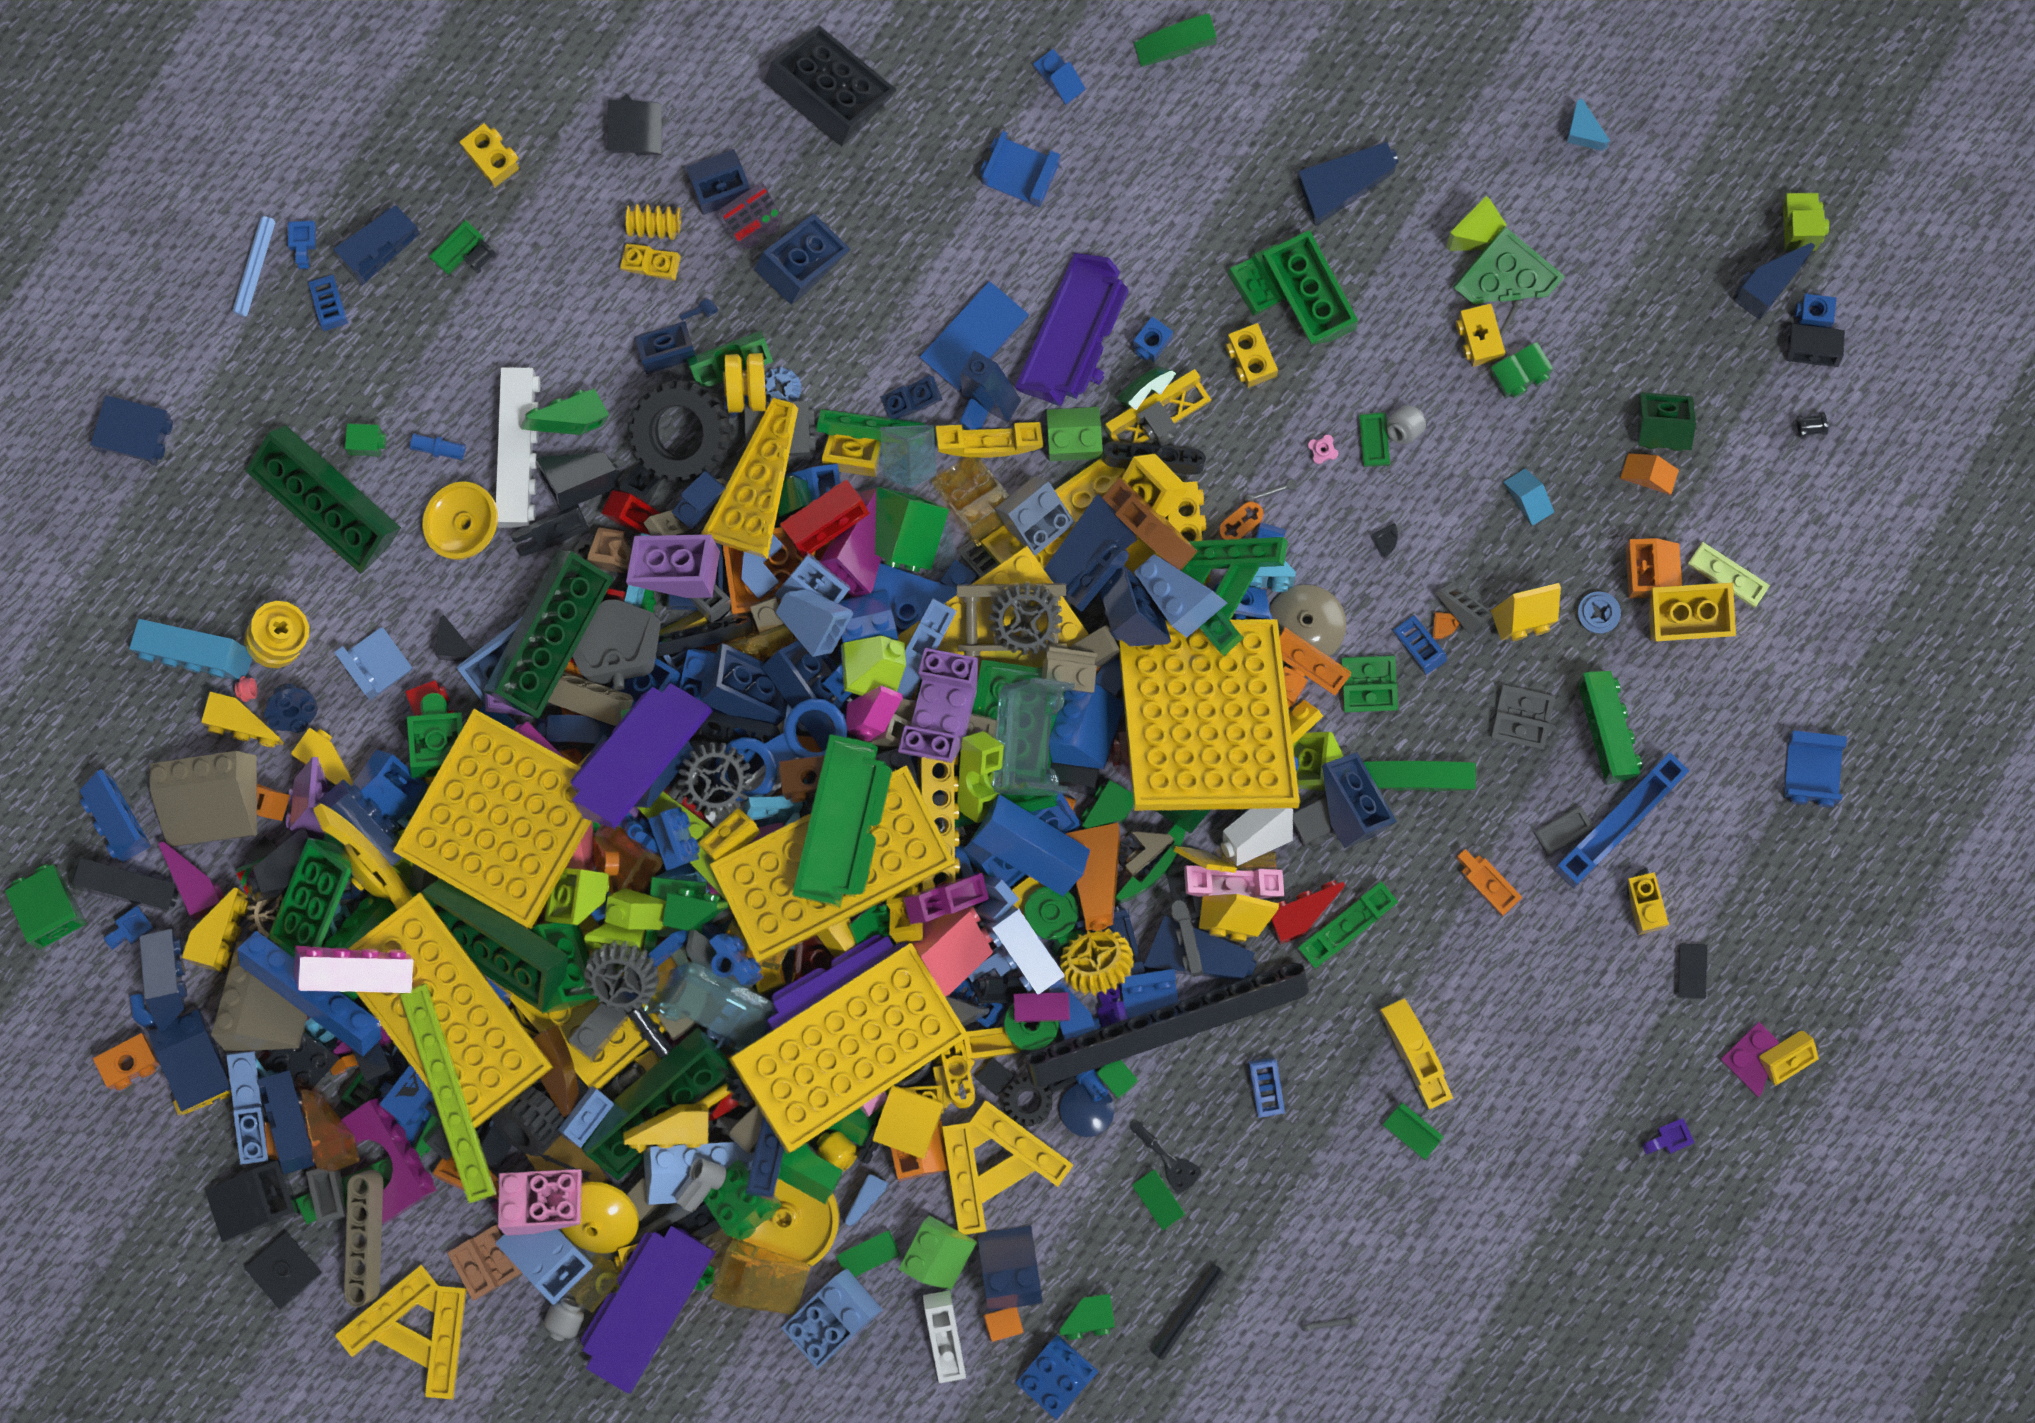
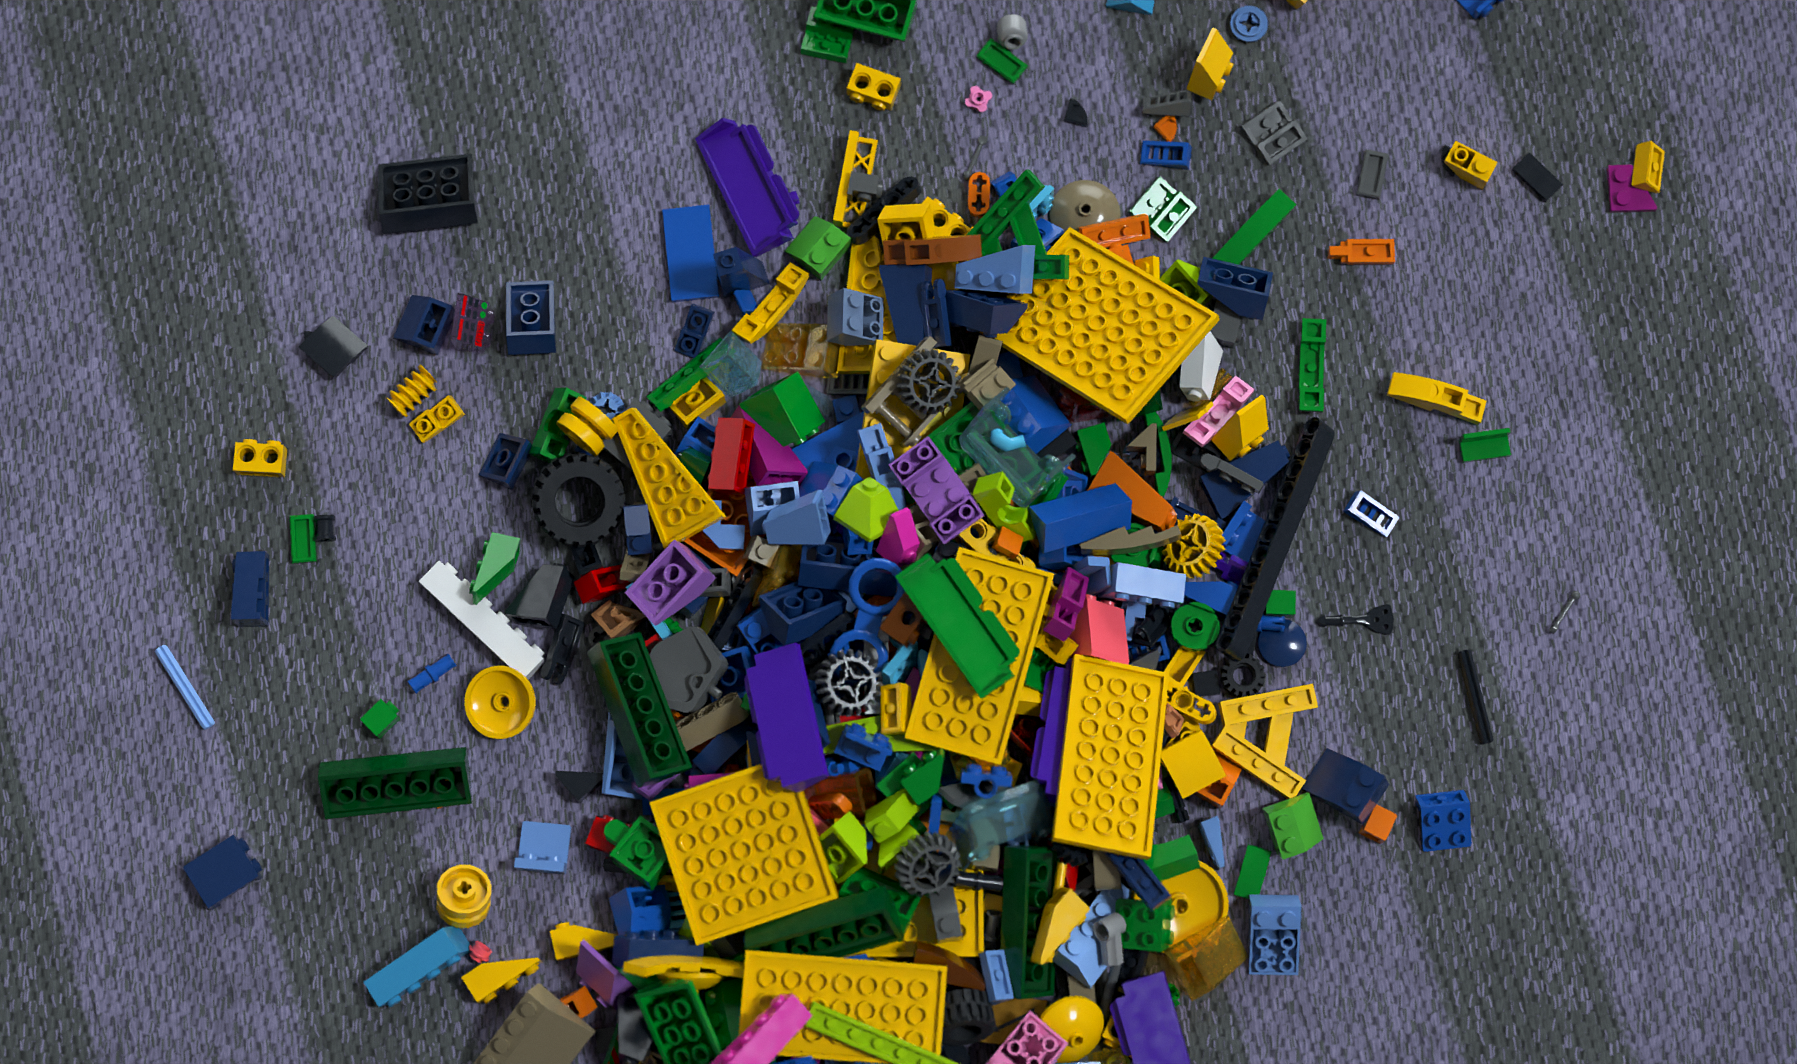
camera: 50 degrees left, 0 degrees up
dark blue plate [263,683,318,733] -> none
blue plate [288,221,316,269] -> none
blue slope [308,275,349,331] -> none
dark blue hand [680,299,718,320] -> none
yellow head [816,1131,857,1172] -> none
white slope [923,1290,966,1383] -> none
blue panel [980,131,1060,208] -> none
magenta tile [1014,992,1070,1023] -> none
blue slope [1033,49,1086,105] -> none
green slope [1060,1294,1115,1341] -> none
slope [1116,367,1176,410] -> none
green slope [1132,1169,1186,1231] -> none
blue brick [1133,316,1173,362] -> none
red slope [1270,880,1345,945] -> none
blue arch [1554,752,1690,889] -> none
green slope [1577,671,1642,785] -> none
dark purple plate [1642,1118,1695,1155] -> none
none -> medium azure arm [990,428,1026,452]
none -> orange slope [992,526,1024,559]
none -> dark tan slope [1079,525,1181,555]
none -> nougat tile [1164,703,1185,738]

